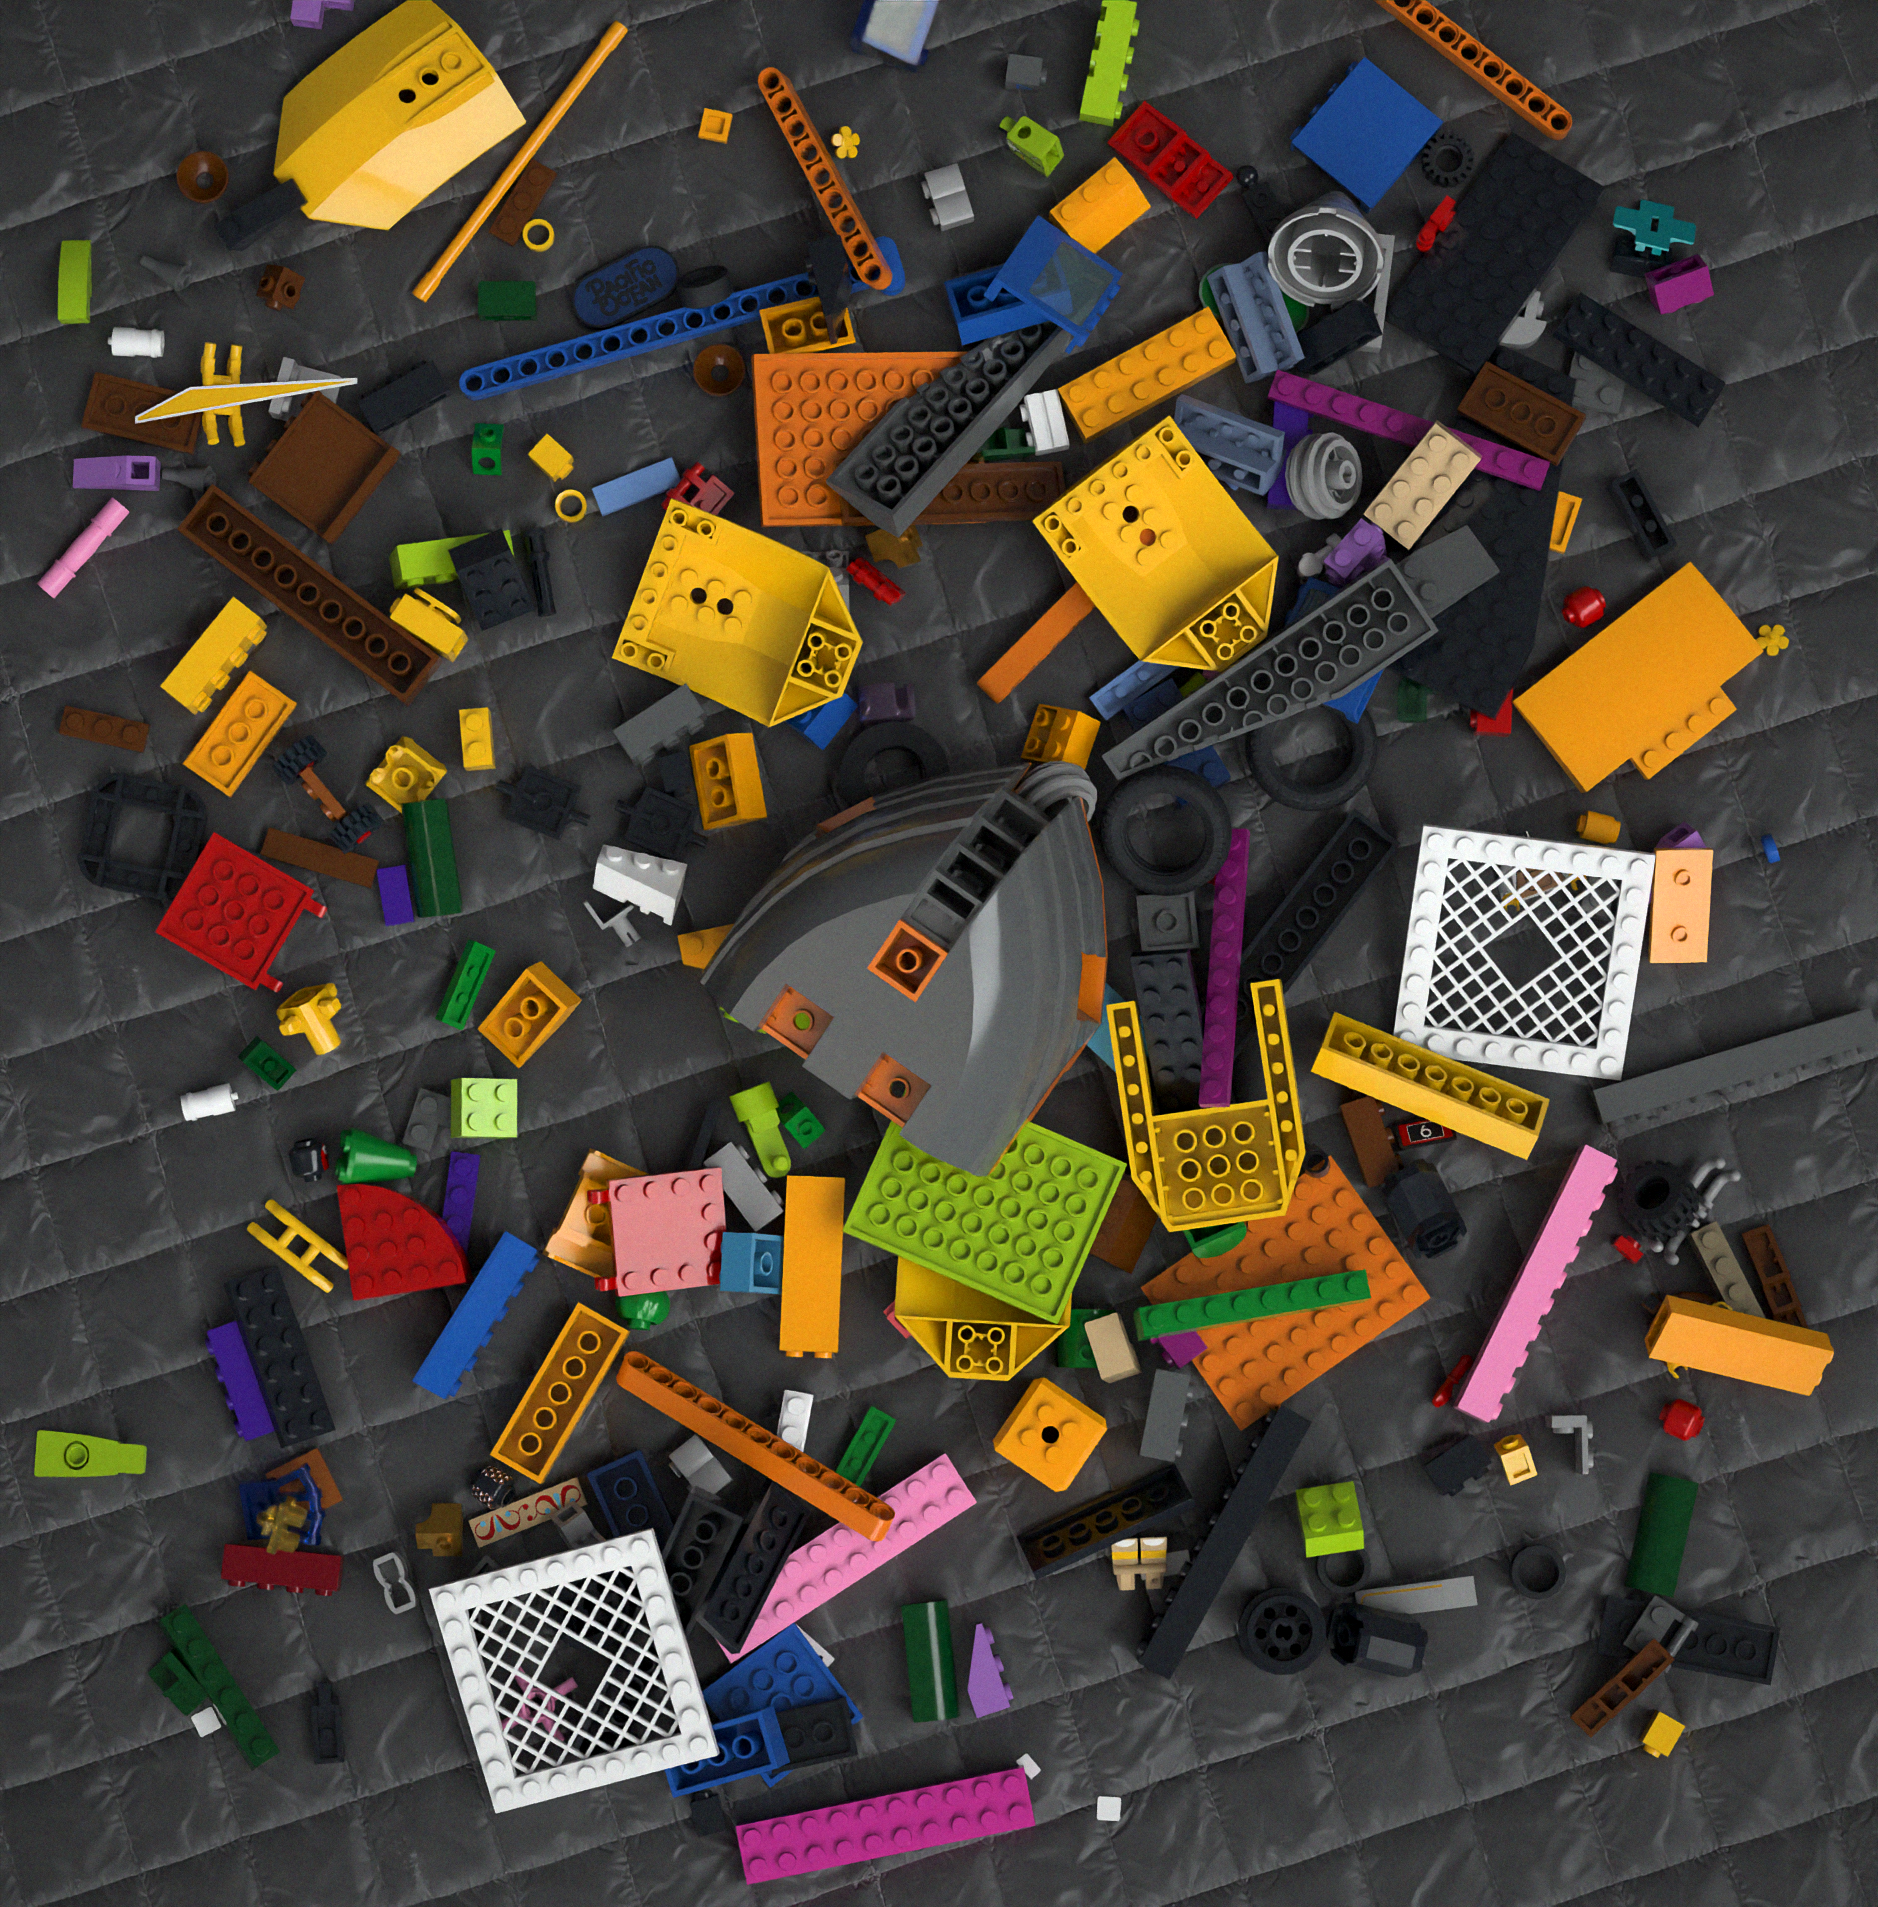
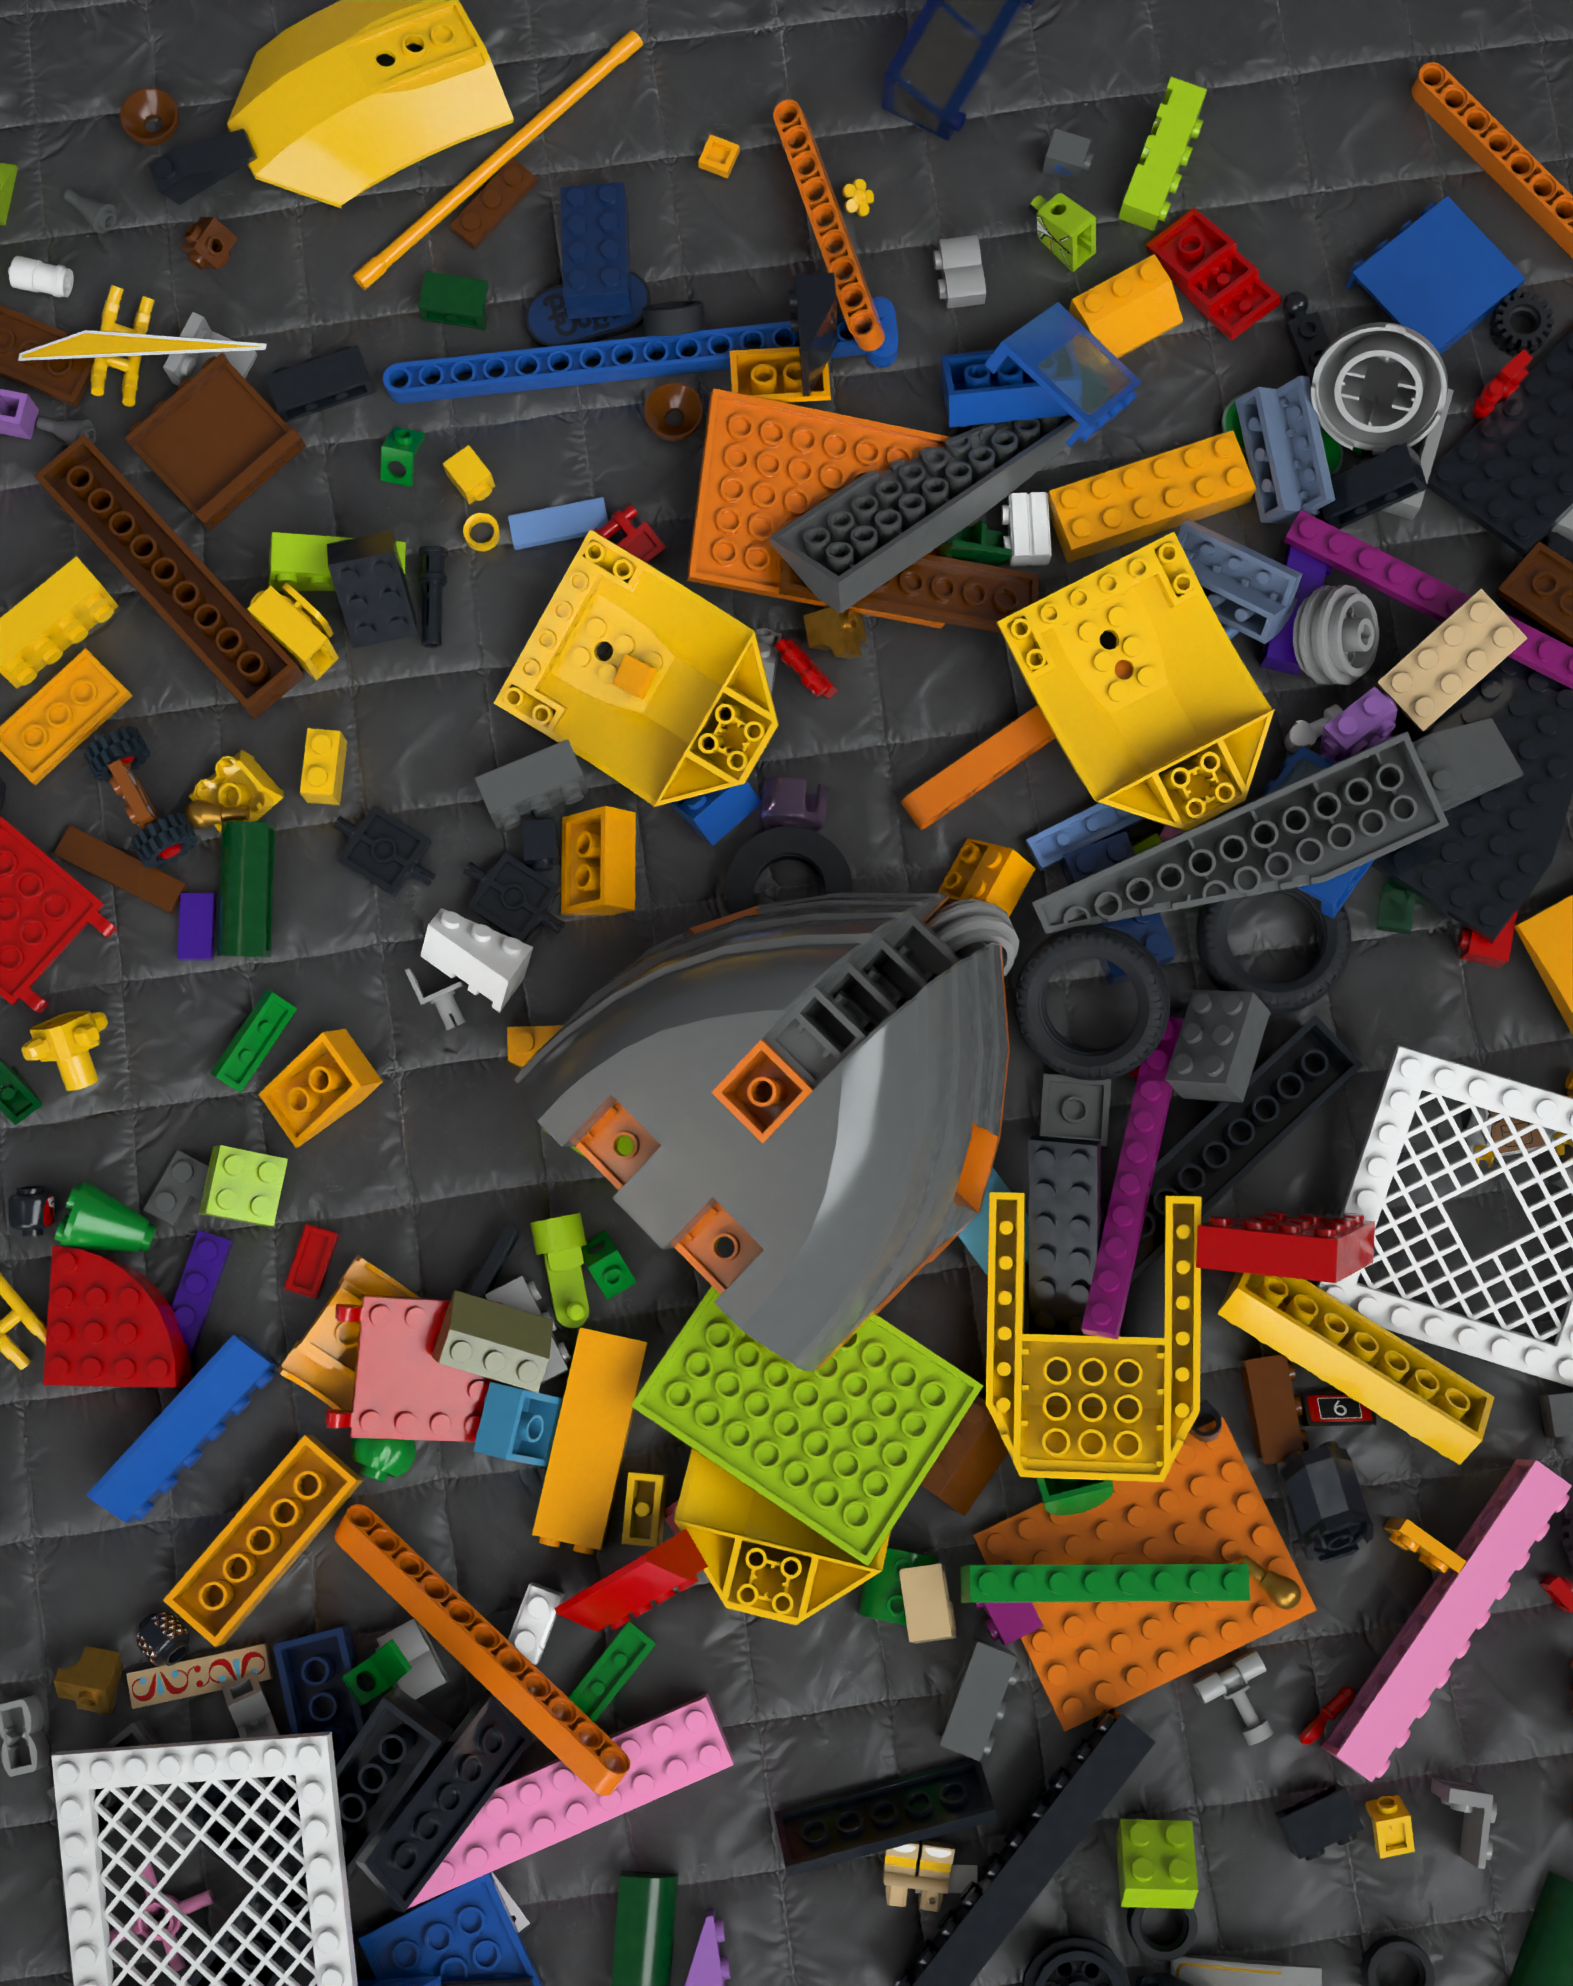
camera: 10 degrees right, 5 degrees down
yellow piece [523,219,555,252] -> none
light orange plate [993,1377,1107,1492] -> none
none -> pearl gold piece [185,800,250,829]
none -> red tile [284,1223,340,1299]
none -> green bracket [342,1639,412,1707]
none -> olive slope [431,1290,553,1393]
none -> red slope [554,1529,708,1632]
none -> dark blue brick [560,182,632,319]
none -> light orange tile [612,654,657,699]
none -> yellow brick [621,1471,669,1547]
none -> dark grey brick [1165,990,1270,1103]
none -> light grey bar [1192,1650,1274,1746]
none -> red brick [1196,1211,1375,1283]
none -> pearl gold piece [1239,1555,1301,1609]
none -> light orange plate [1383,1517,1467,1574]

